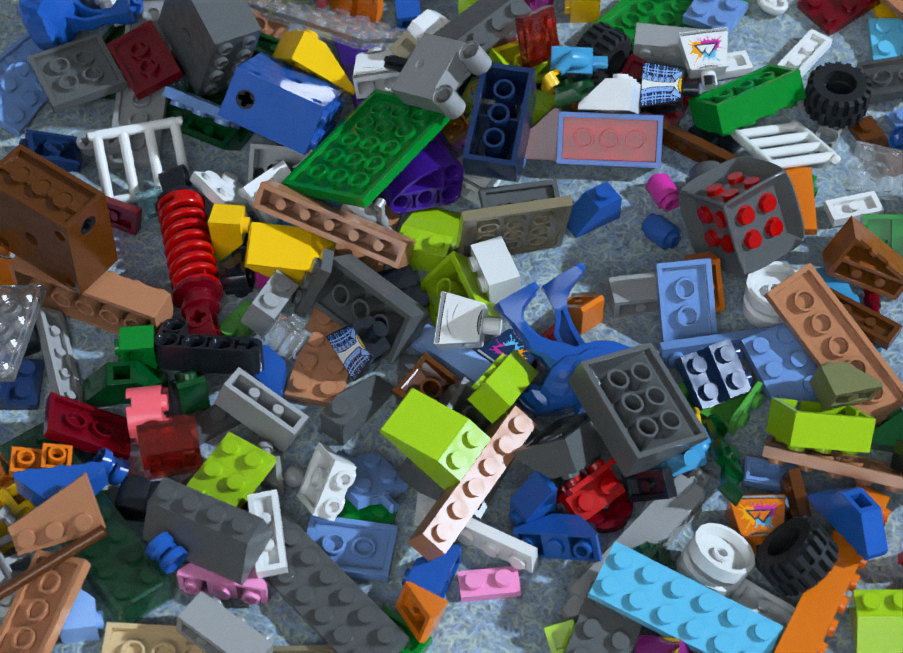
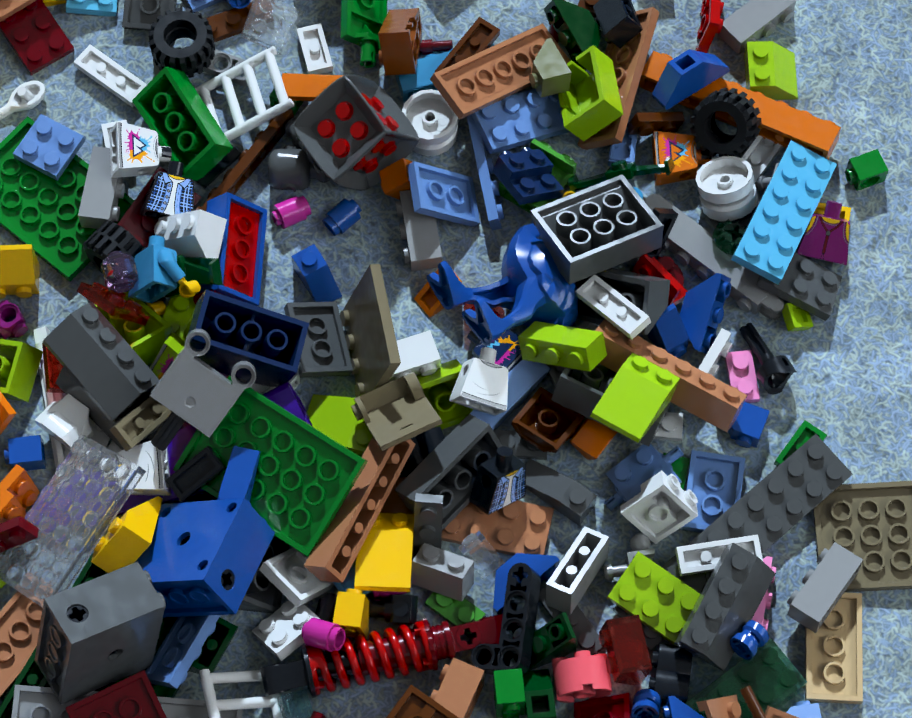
camera: 90 degrees left, 15 degrees up
orange slope [395,581,449,643] -> none
none -> clear purple head [101,251,139,293]
none -> black tile [166,446,226,502]
none -> blue slope [218,446,261,502]
none -> dark pink brick [301,618,346,652]
none -> dark tan door [351,372,443,451]
none -> white plate [575,275,651,340]
none -> black piece [739,323,797,394]

